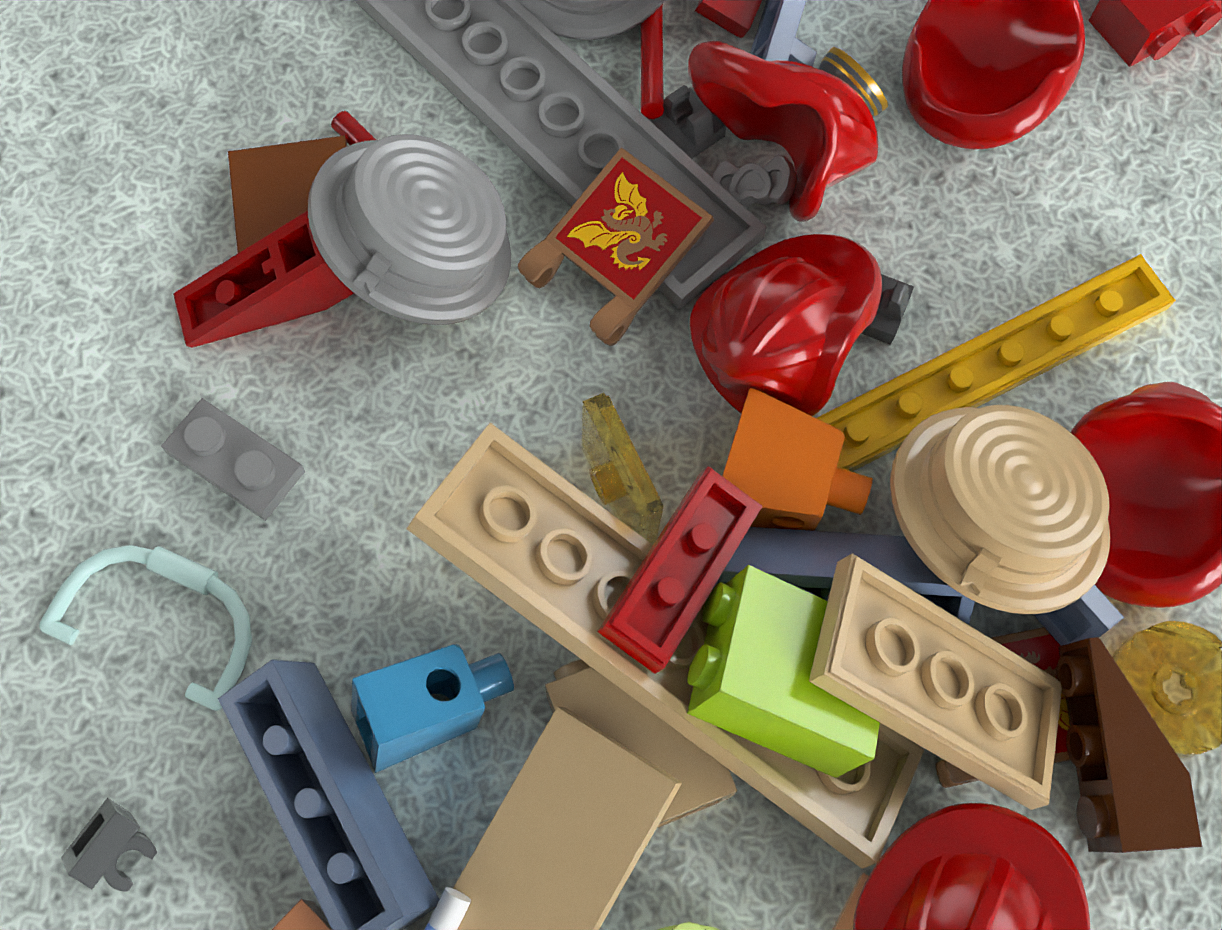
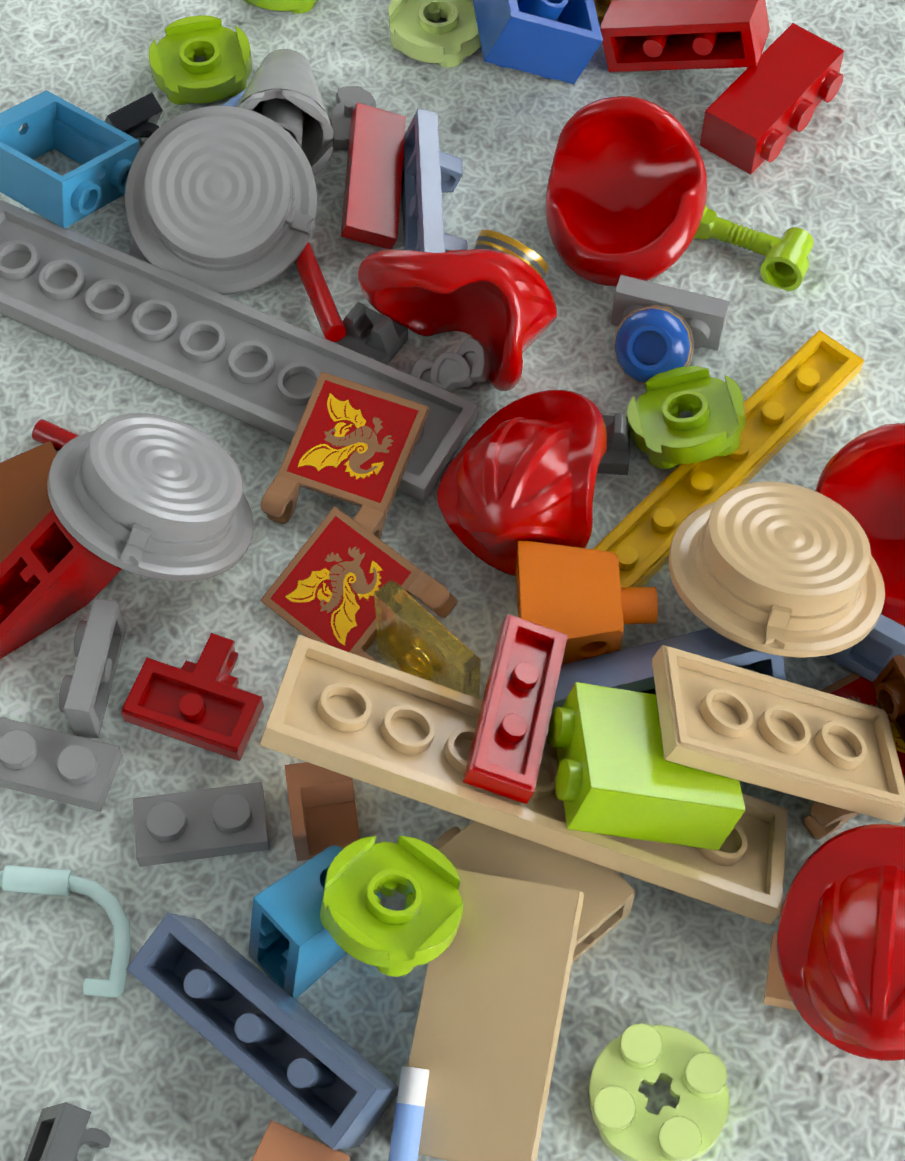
camera: 15 degrees left, 10 degrees down
none -> light grey plate [59,598,127,738]
none -> red hinge [121,633,264,761]
none -> light grey plate [133,782,270,867]
none -> flag [260,506,458,663]
none -> nougat panel [285,762,360,861]
none -> lime plate [320,835,464,977]
none -> light grey plate [611,275,730,351]
none -> blue piece [613,304,694,384]
none -> lime plate [627,366,746,469]
none -> lime brick [693,205,814,291]

